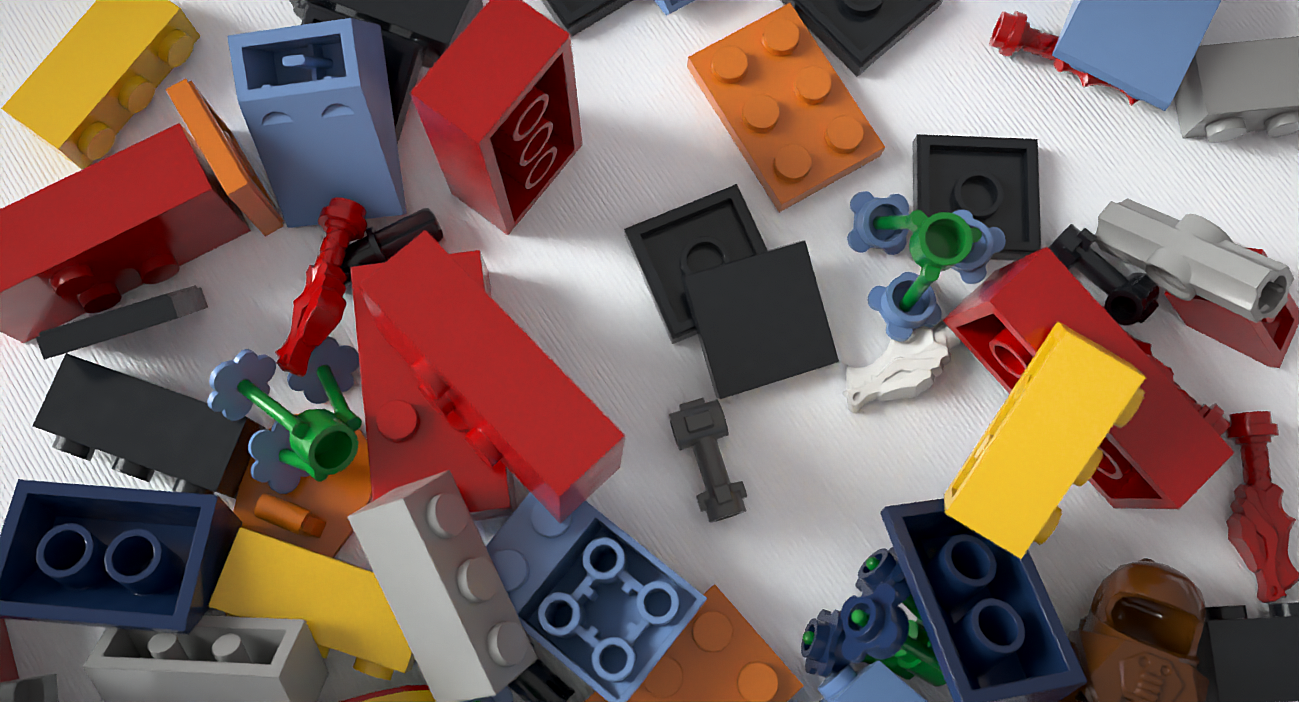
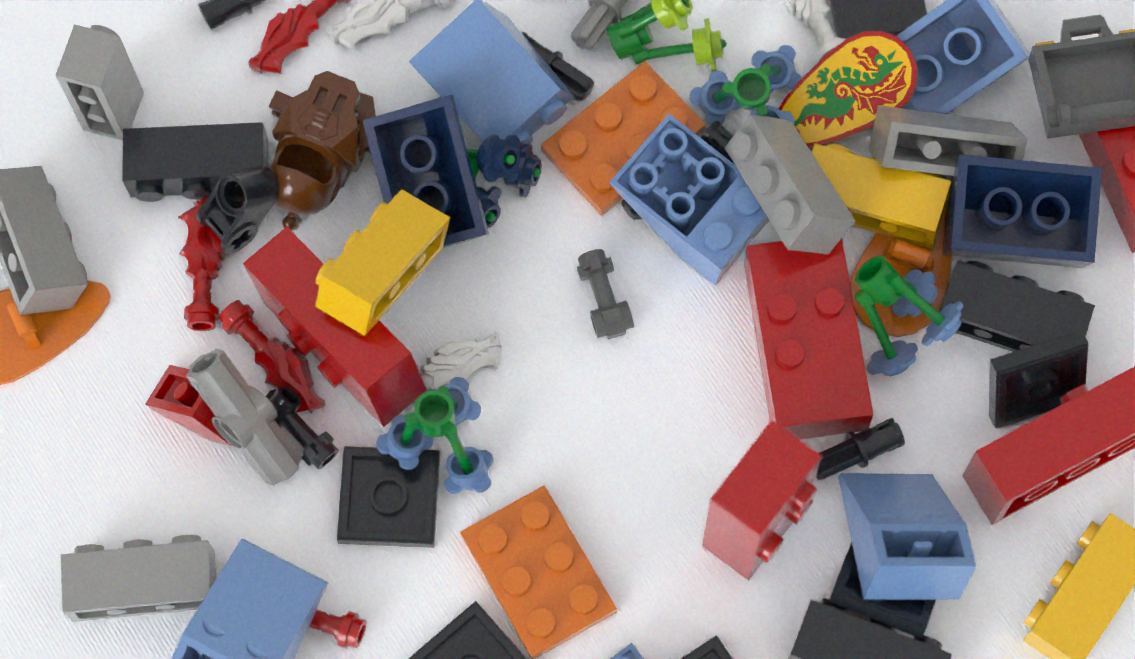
camera: 175 degrees left, 5 degrees down
orange tile [165,78,284,237] -> none
red piece [275,197,368,377] -> none
red brick [358,230,626,524] -> none
black tile [624,184,767,344] -> none
black tile [681,240,839,399] -> none
none -> black piece [196,165,279,255]

